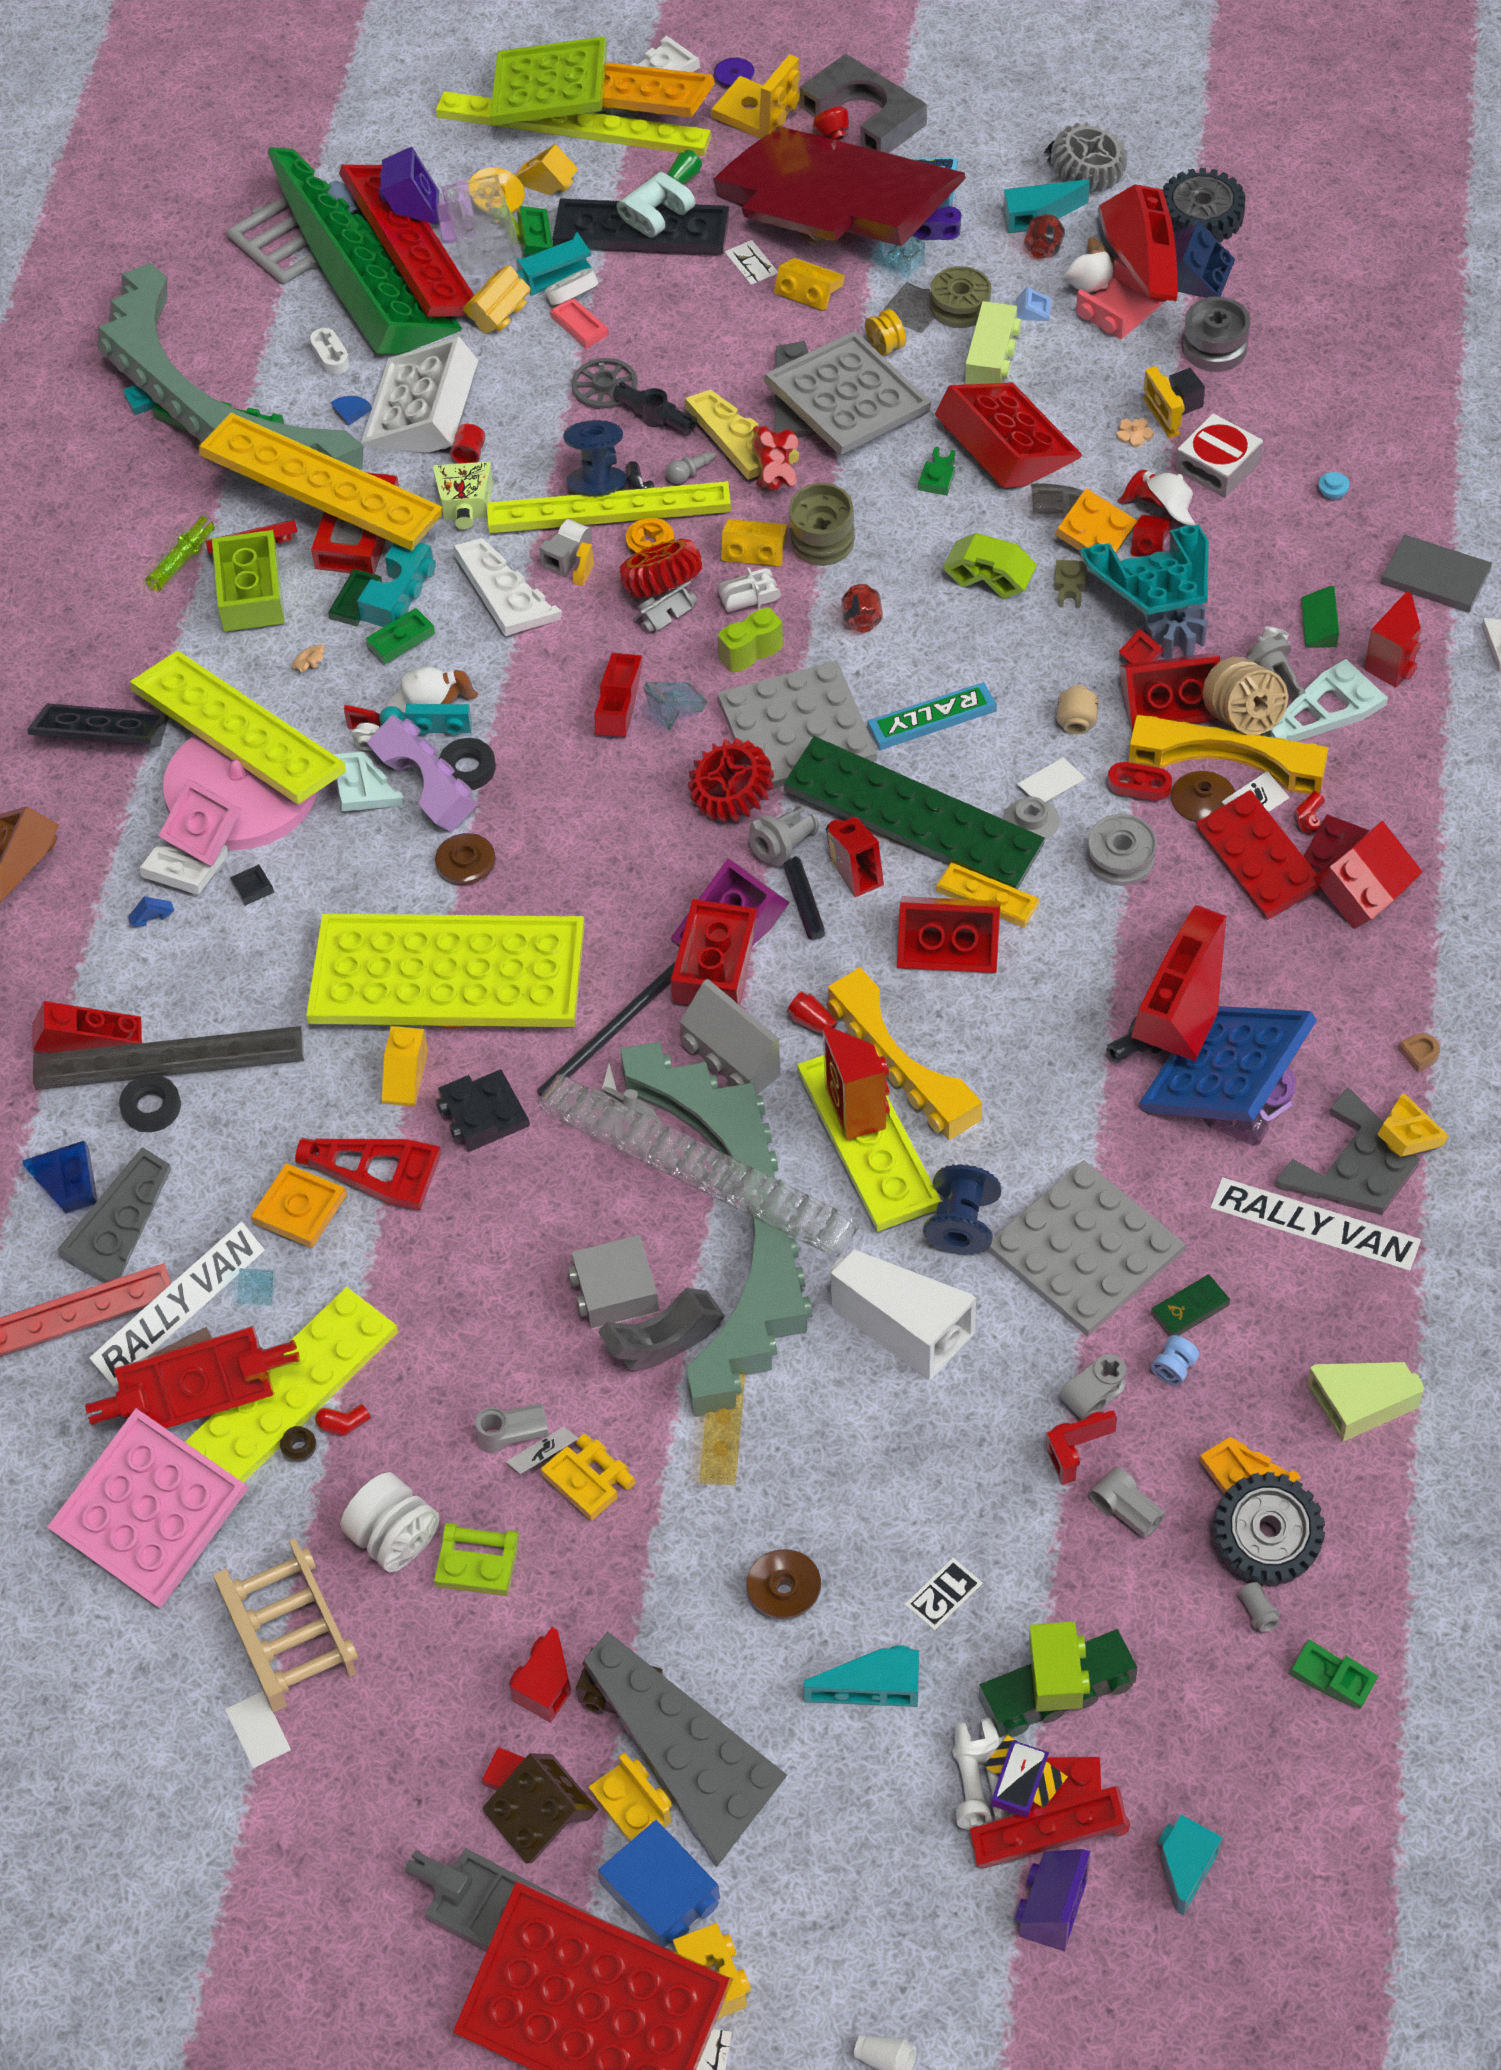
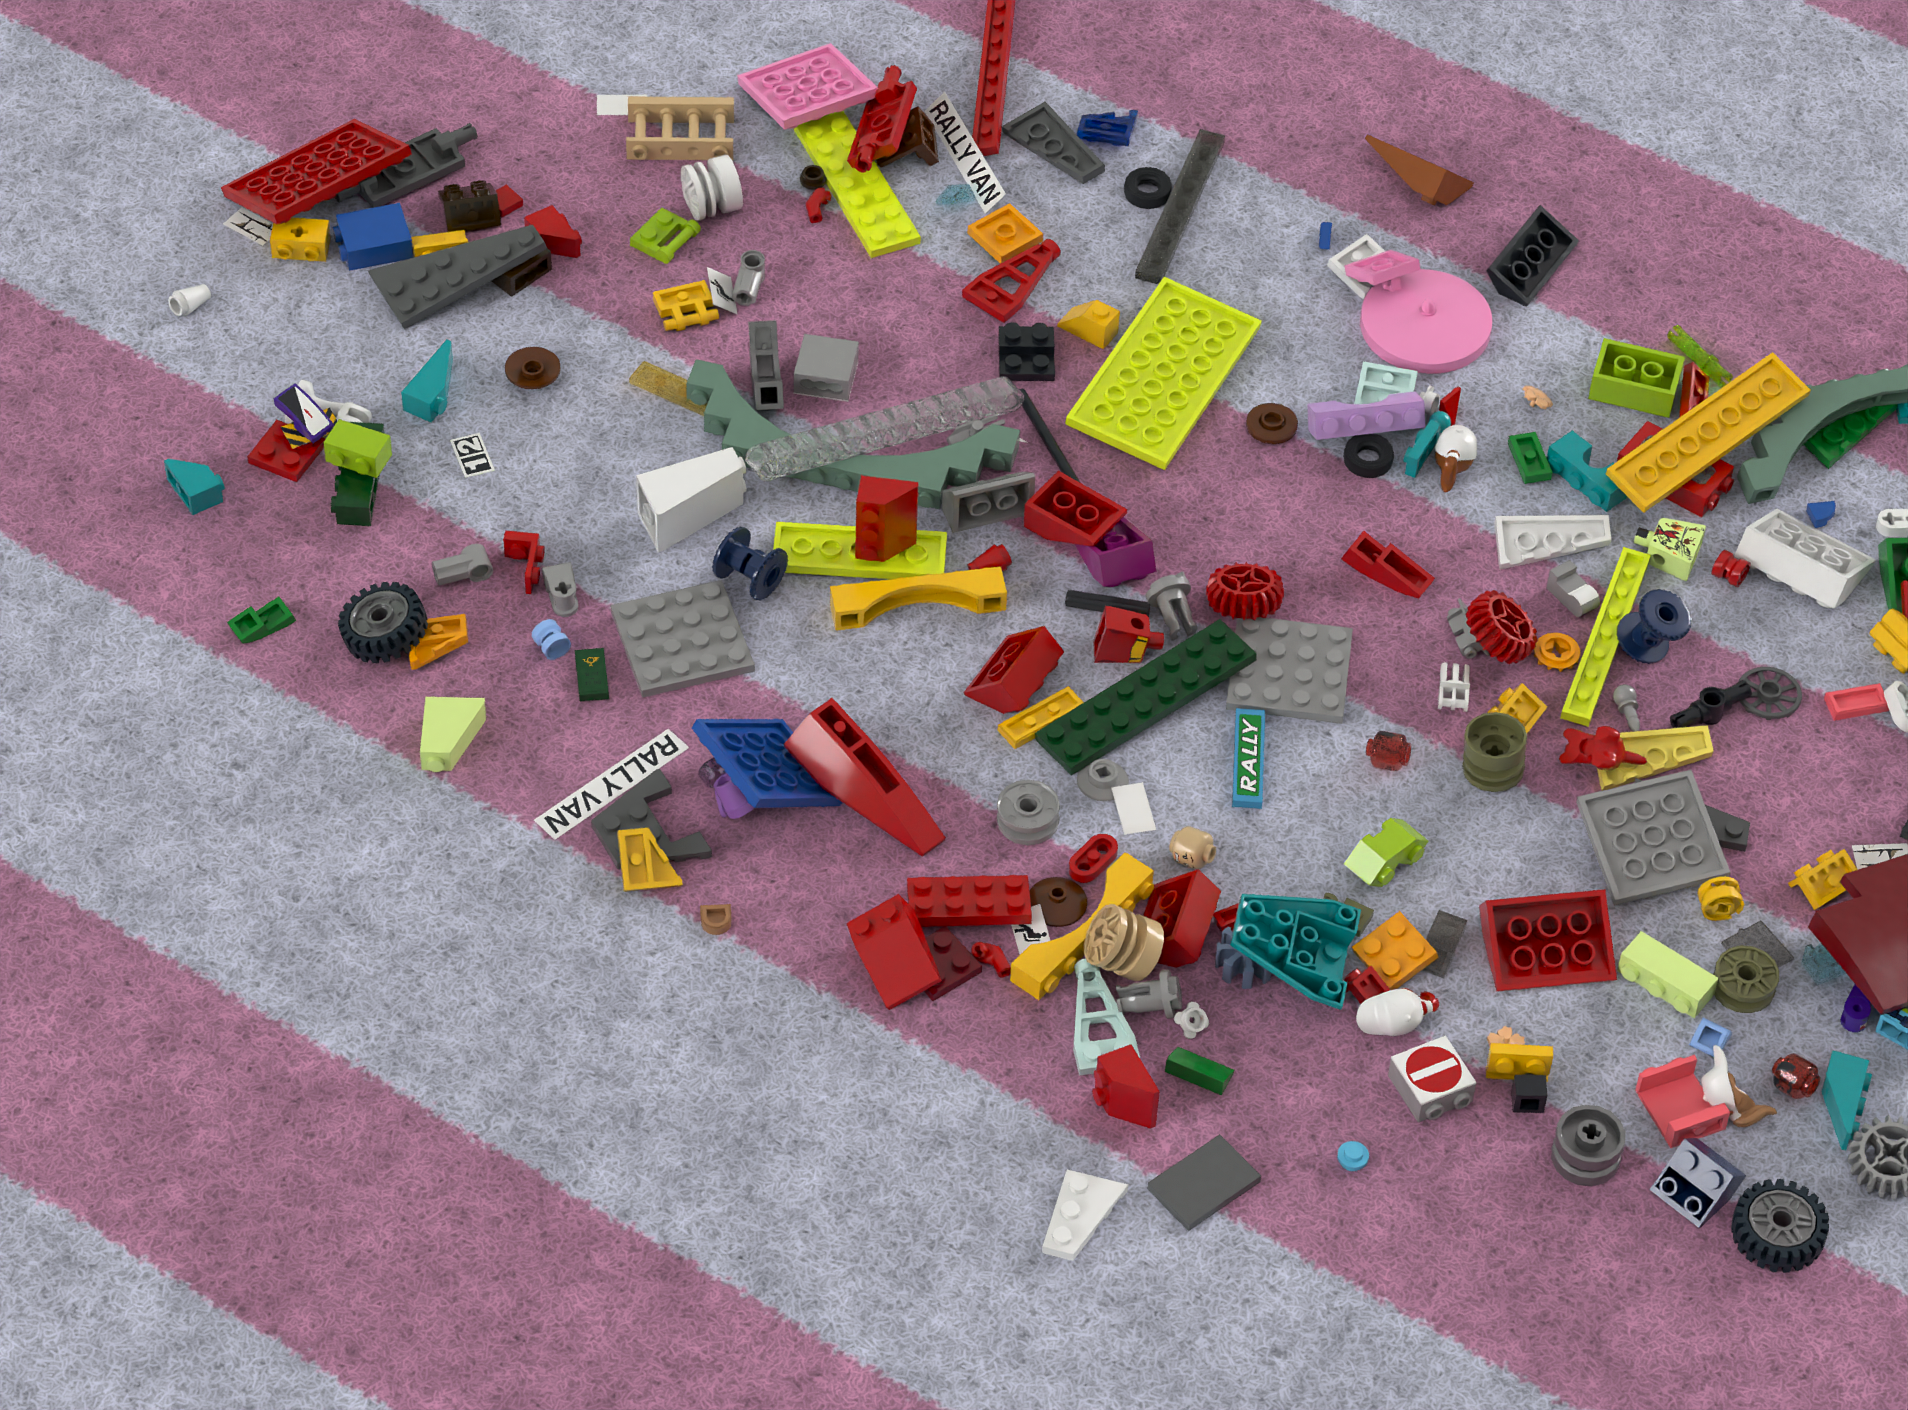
camera: 110 degrees right, 5 degrees down
red slope [32,1001,142,1055] -> none
neon yellow plate [130,650,346,805] -> none
black tile [230,864,274,906] -> none
dark green tile [328,569,382,627] -> none
yellow tile [573,542,594,586] -> none
black arm [625,461,654,490] -> none
clear light blue slope [643,682,708,731] -> none
lime brick [718,608,783,673] -> none
green plate [918,447,955,496] -> none
red piece [970,1786,1130,1869] -> none
dark purple slope [1015,1849,1091,1952] -> none
red wedge [1098,184,1178,302] -> none
light grey pin [1239,1582,1280,1633] -> none

